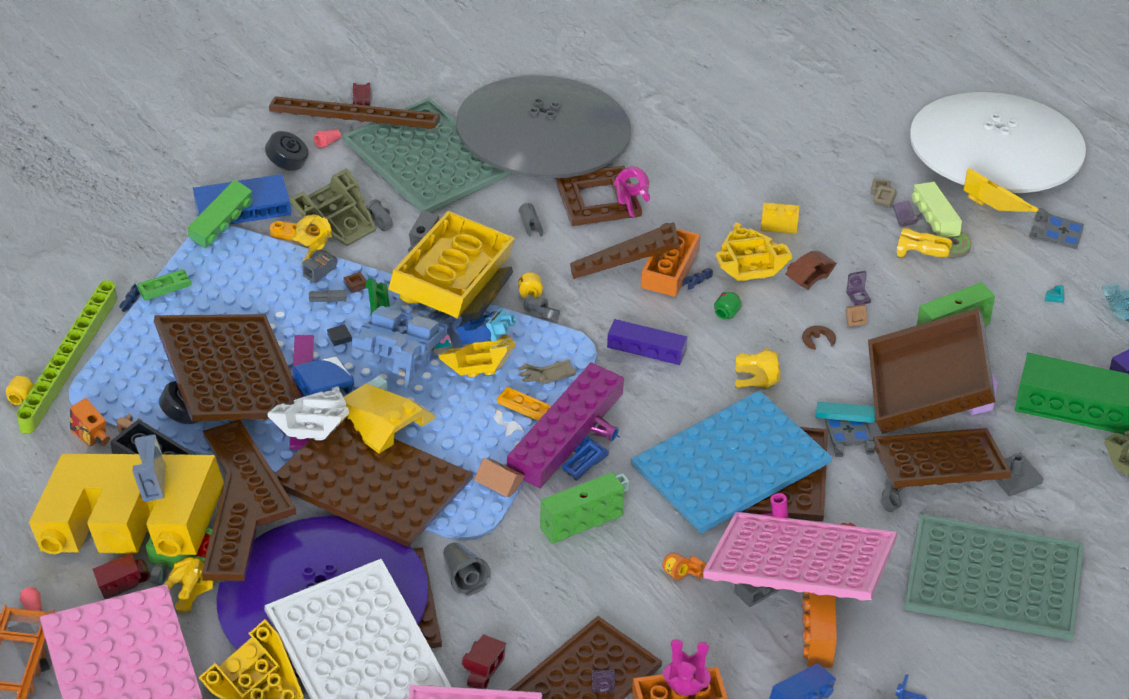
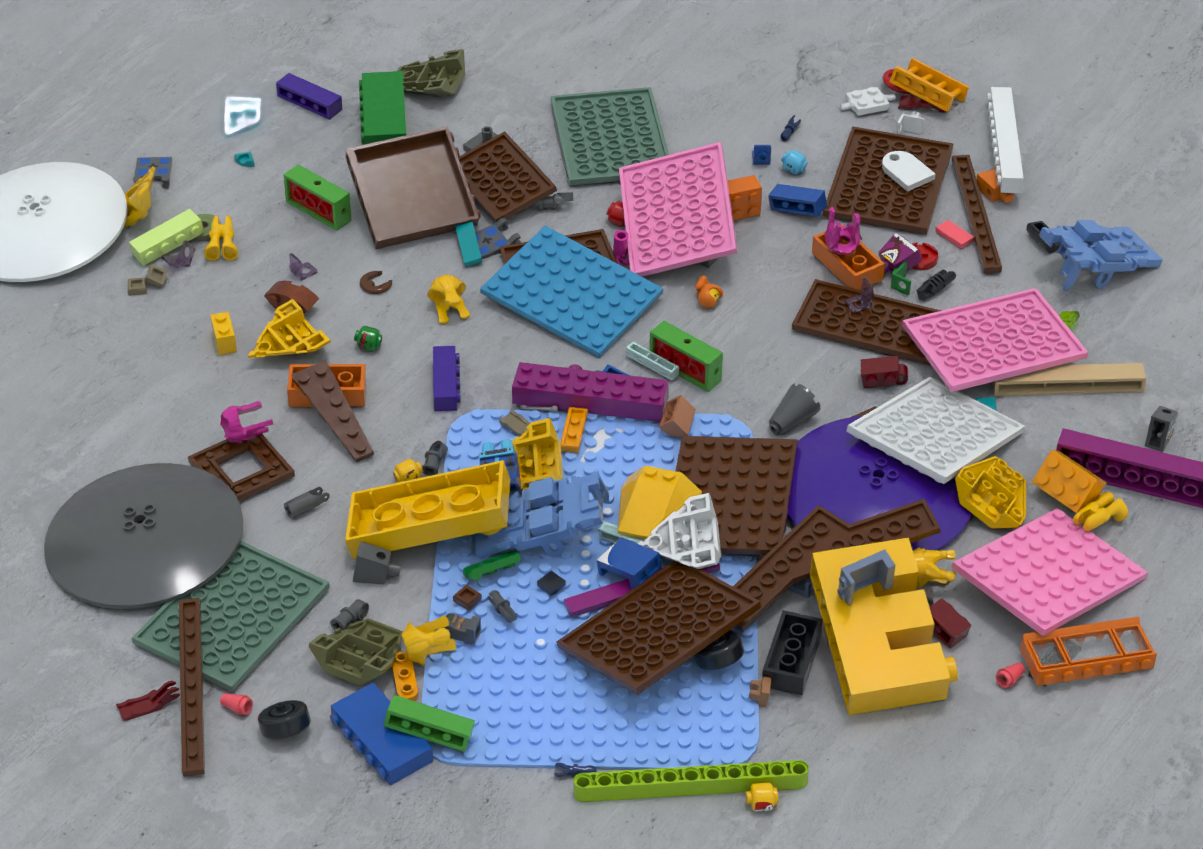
camera: 110 degrees left, 0 degrees up
orange torso [70,398,110,446] -> none
bright green hinge [137,269,192,300] -> none
medium nougat tile [845,304,867,326] -> none

